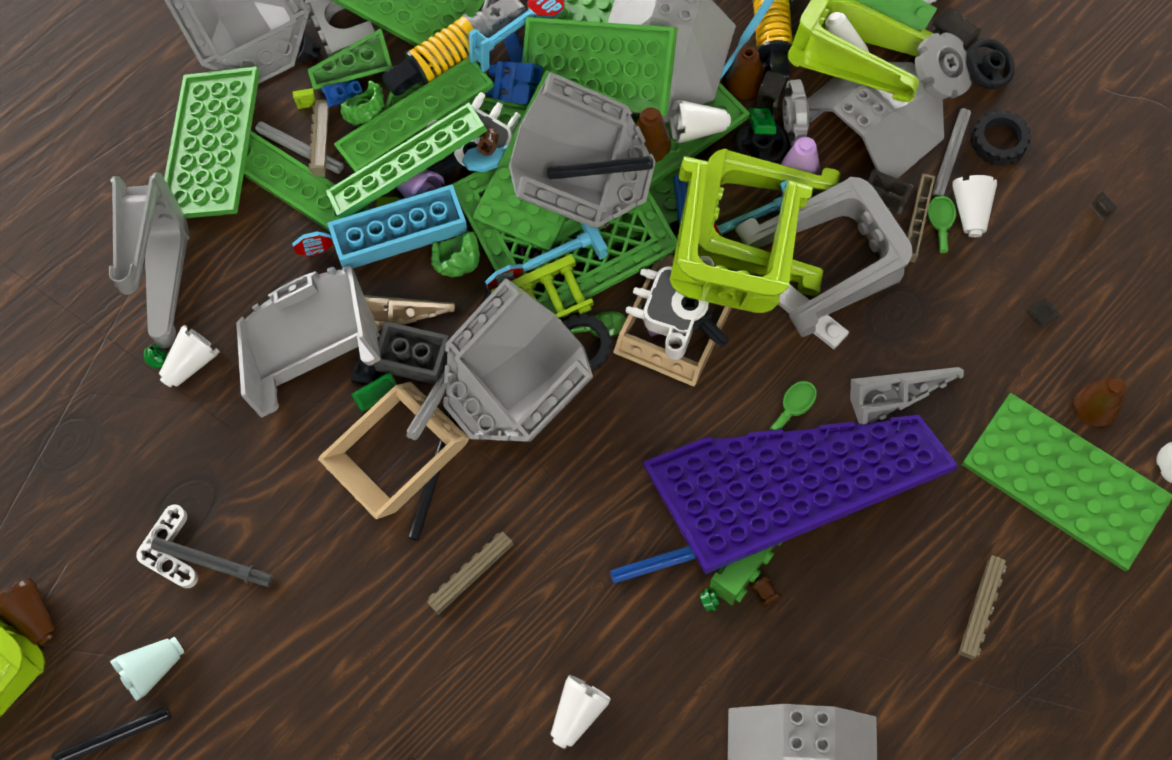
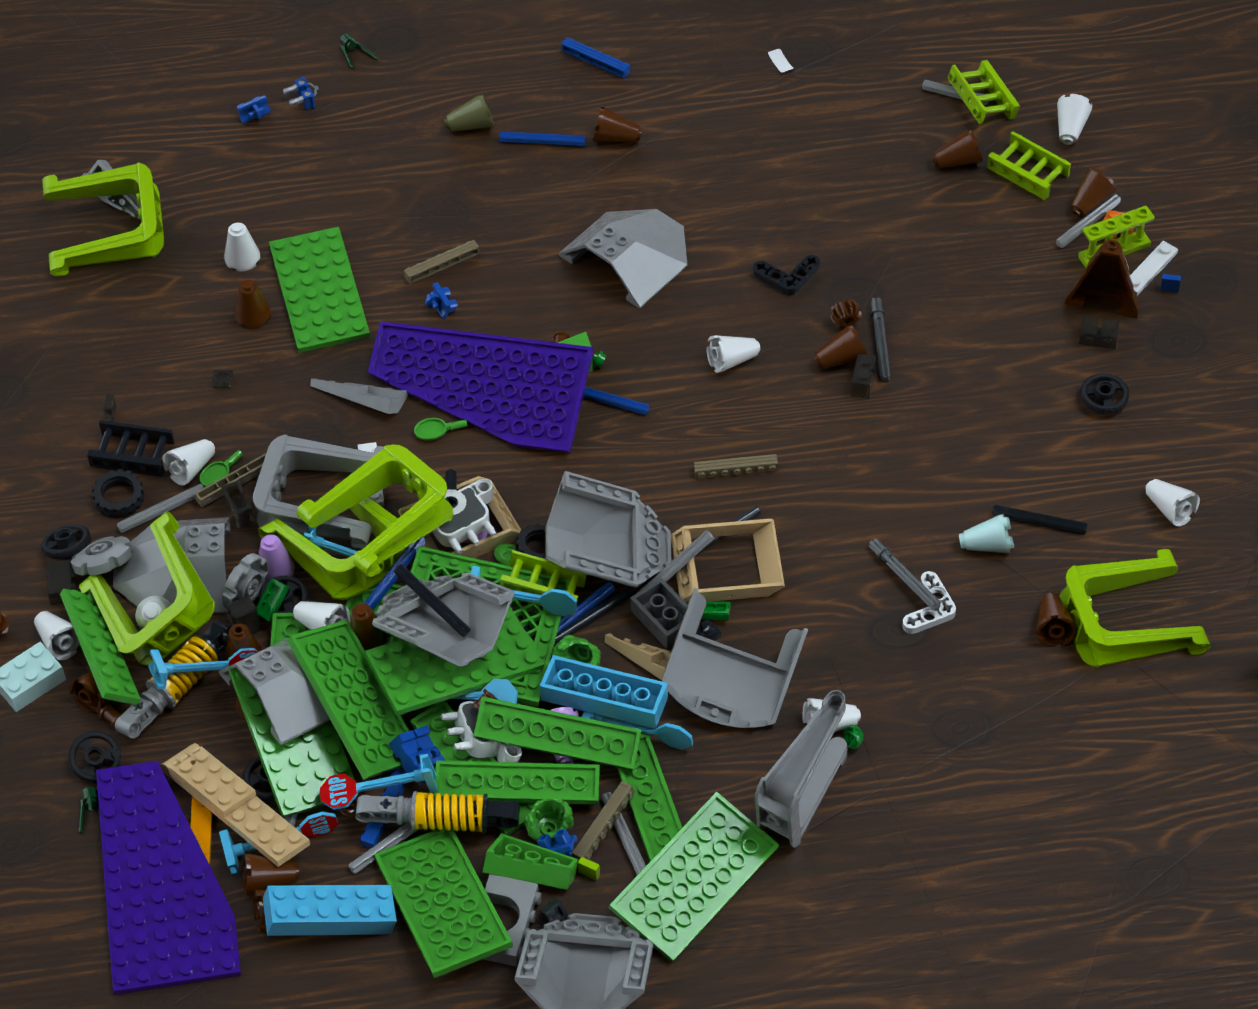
camera: 145 degrees left, 15 degrees down
none -> black fence [87,420,175,477]
none -> blue hips [425,283,458,319]

